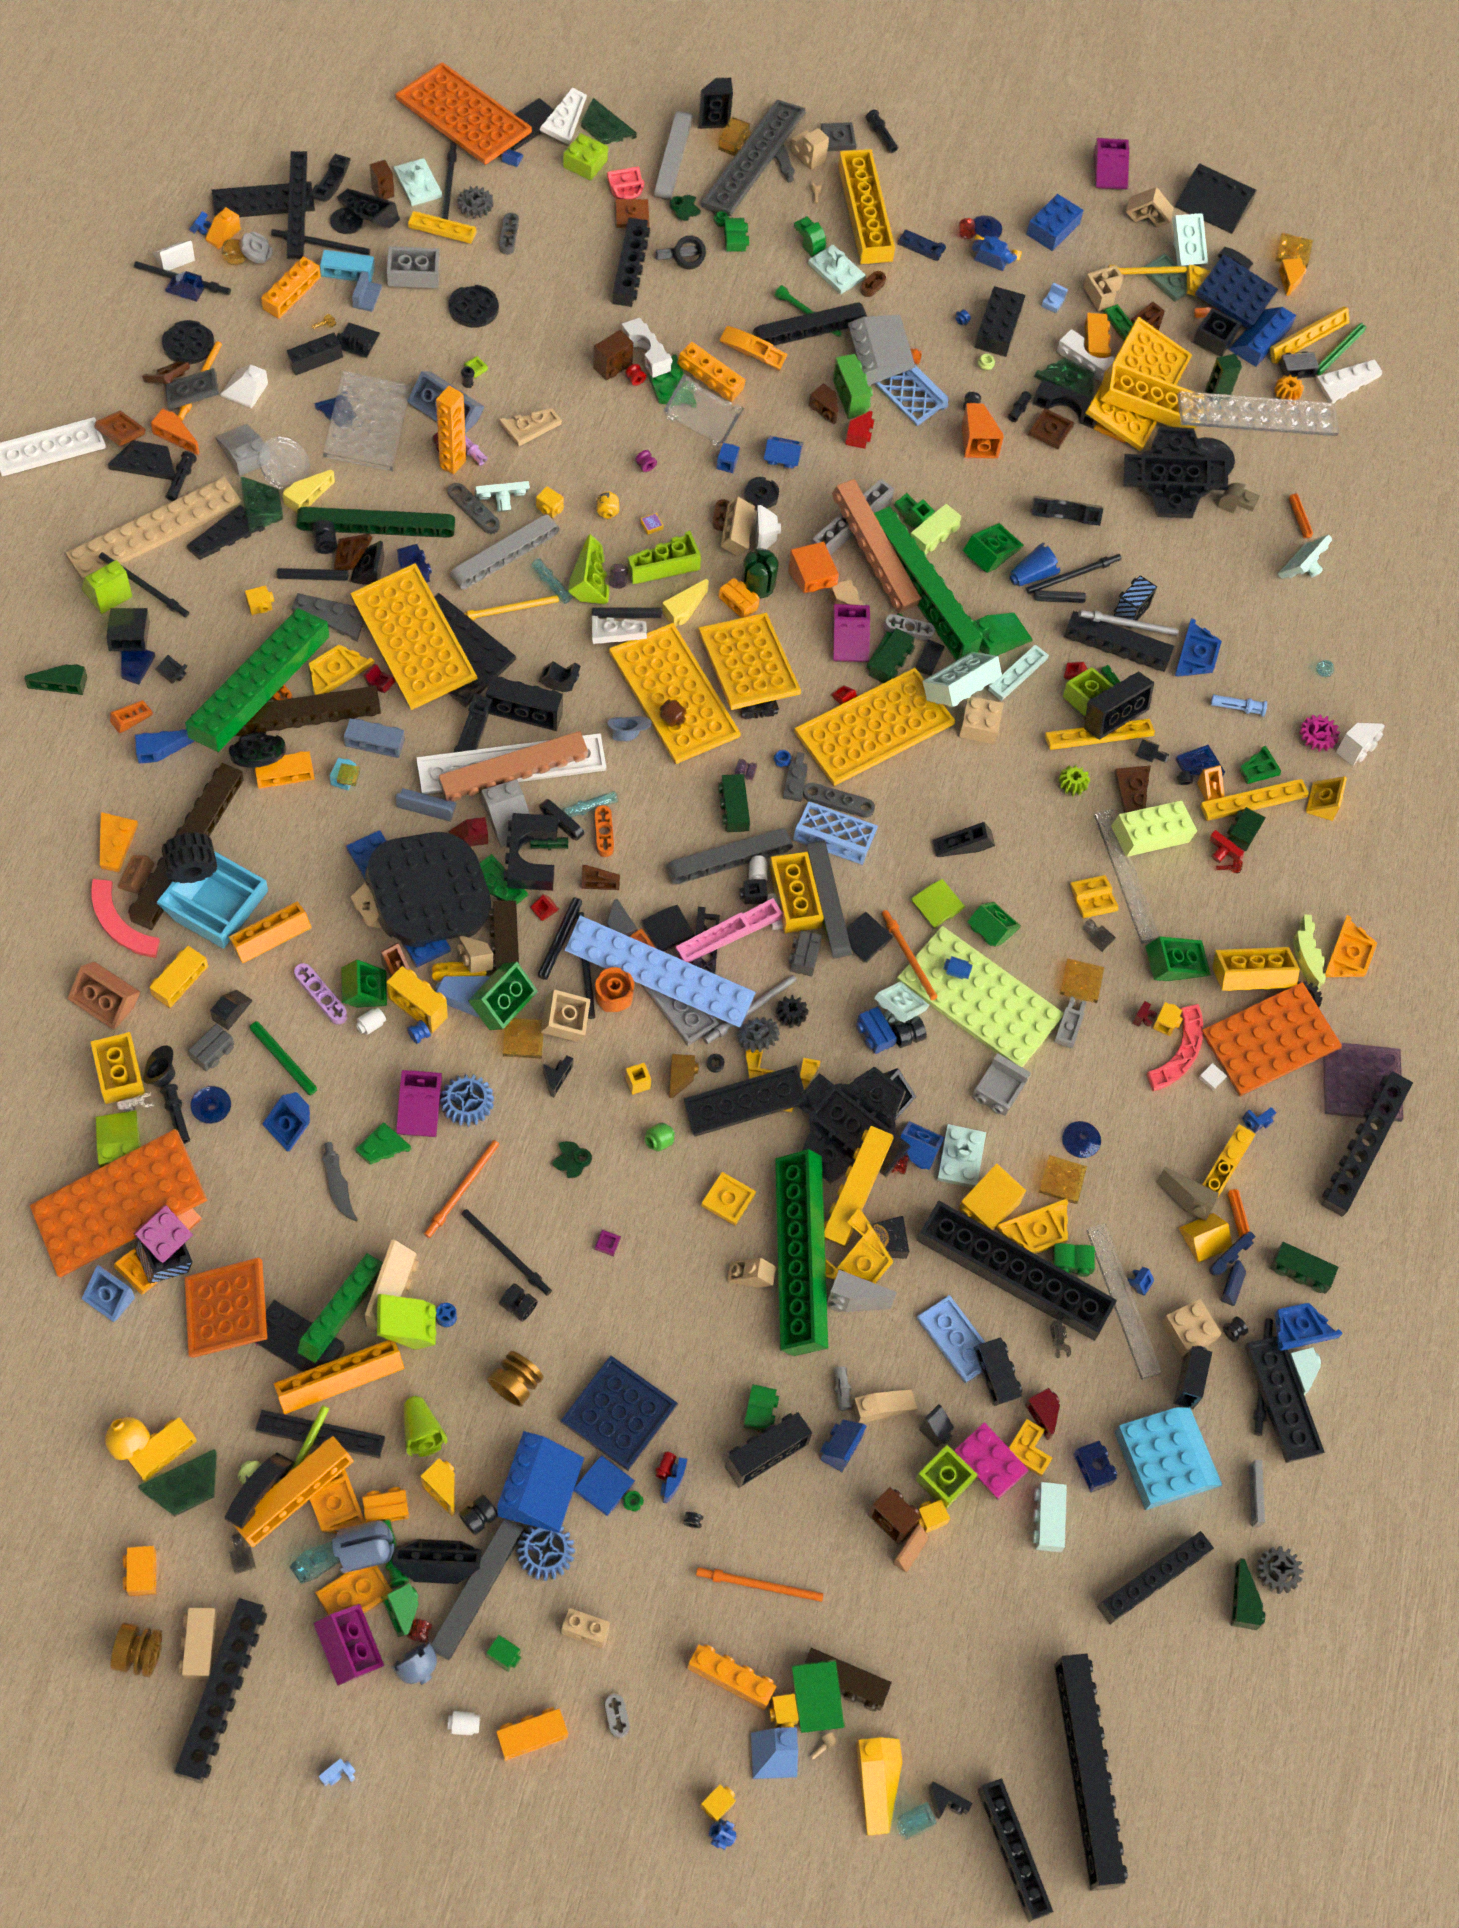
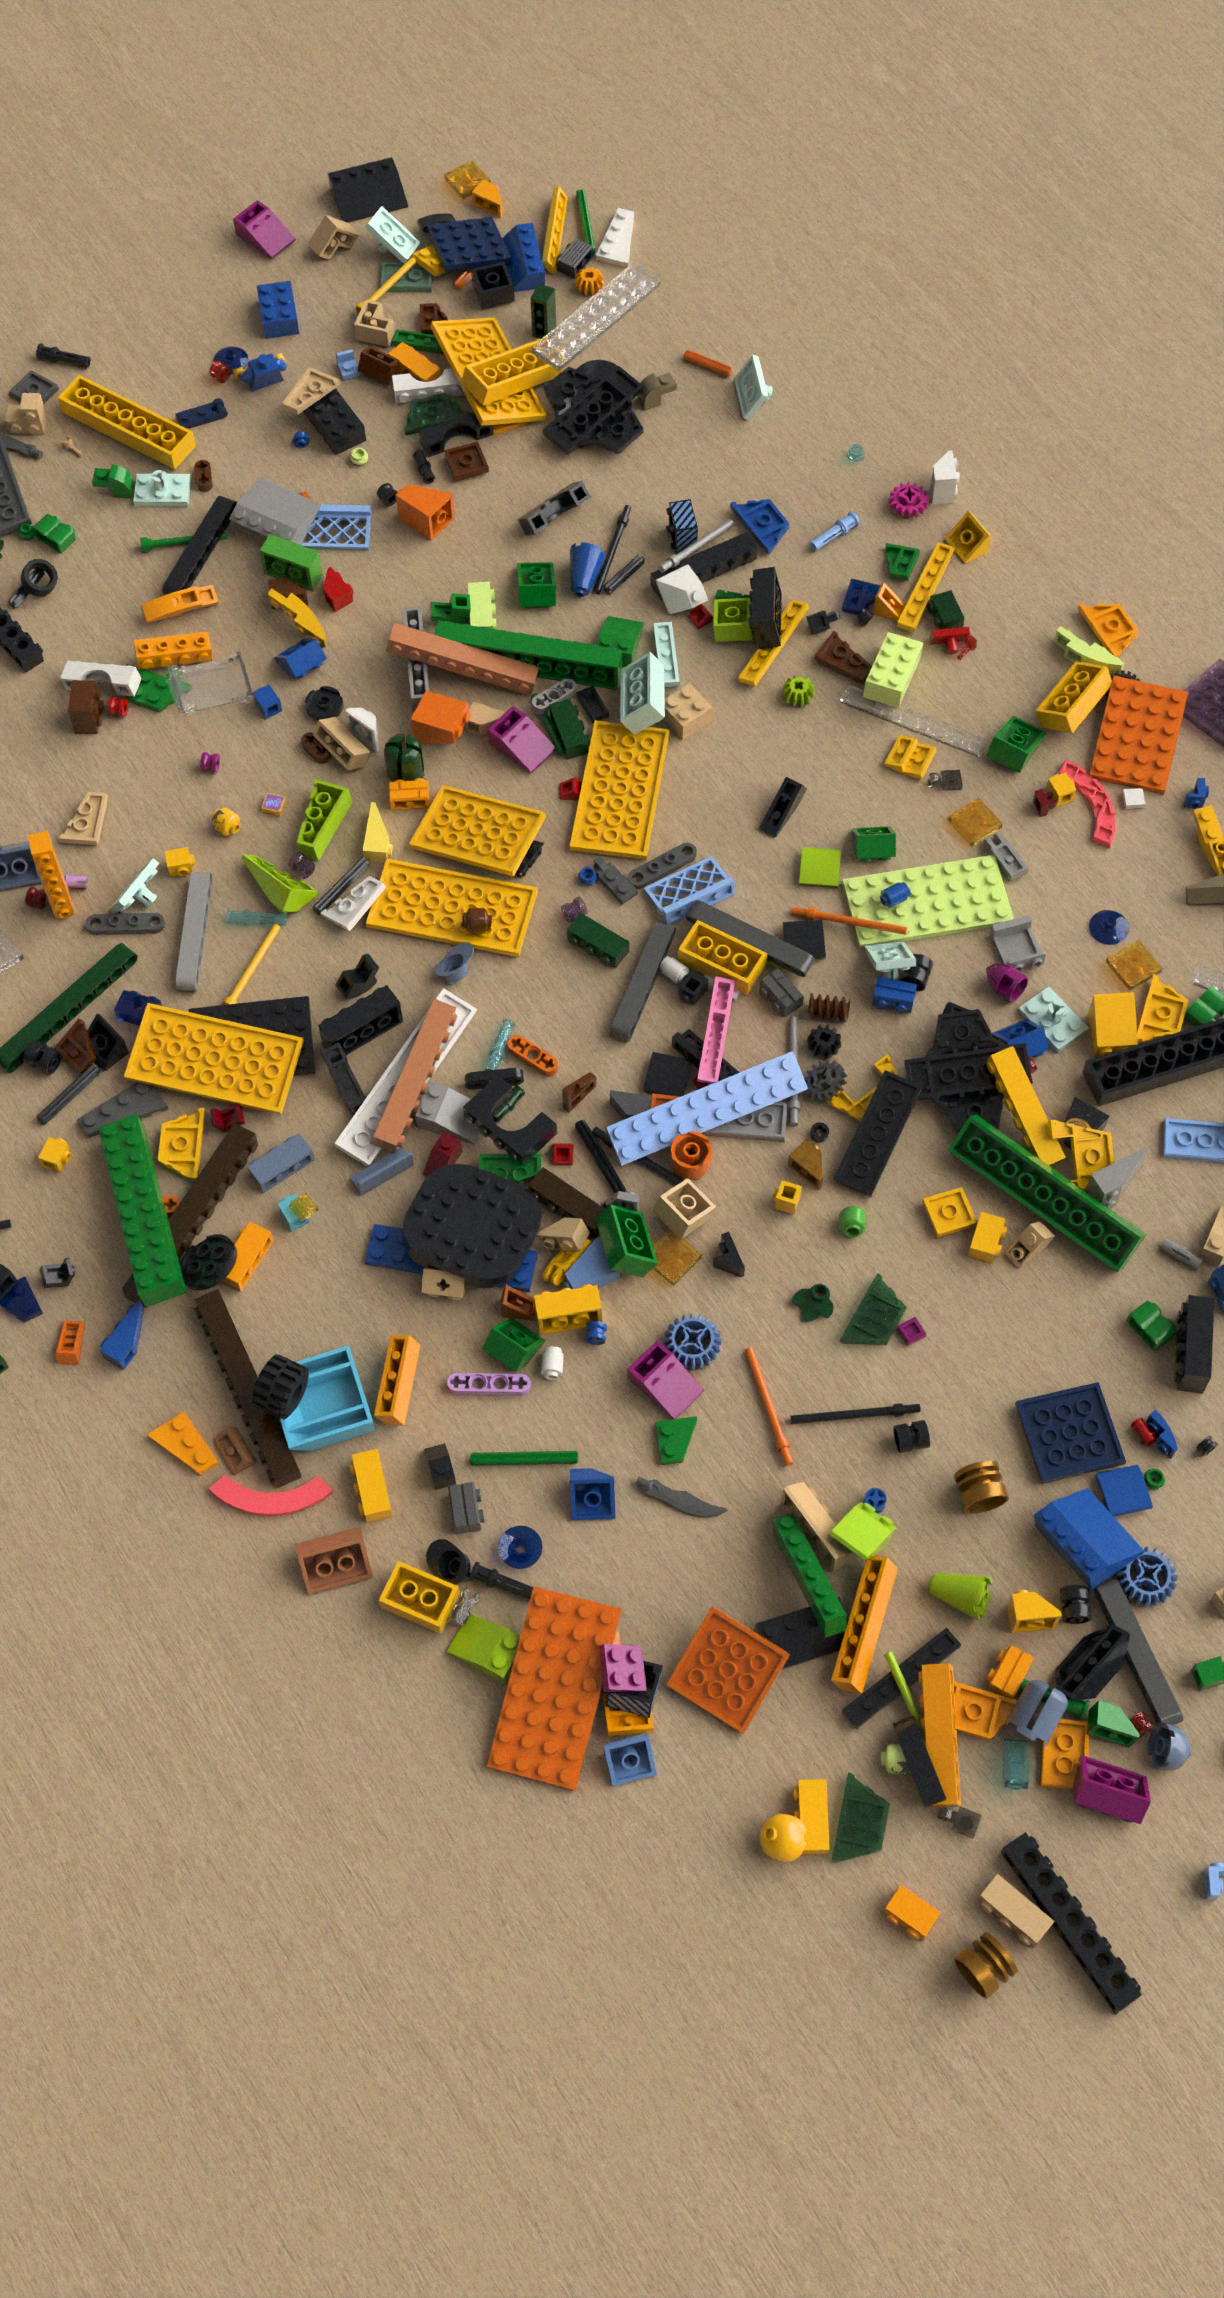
camera: 40 degrees left, 0 degrees up
none -> yellow slope [267,588,328,647]
none -> tan wing [282,367,341,414]
none -> reddish brown brick [357,346,400,385]
none -> light grey wing [600,1191,639,1212]
none -> white slope [655,565,708,614]
none -> reddish brown piece [808,993,851,1023]
none -> clear green wing [840,1273,907,1345]
none -> yellow brick [968,1211,1007,1263]
none -> magenta helmet [986,964,1029,1002]

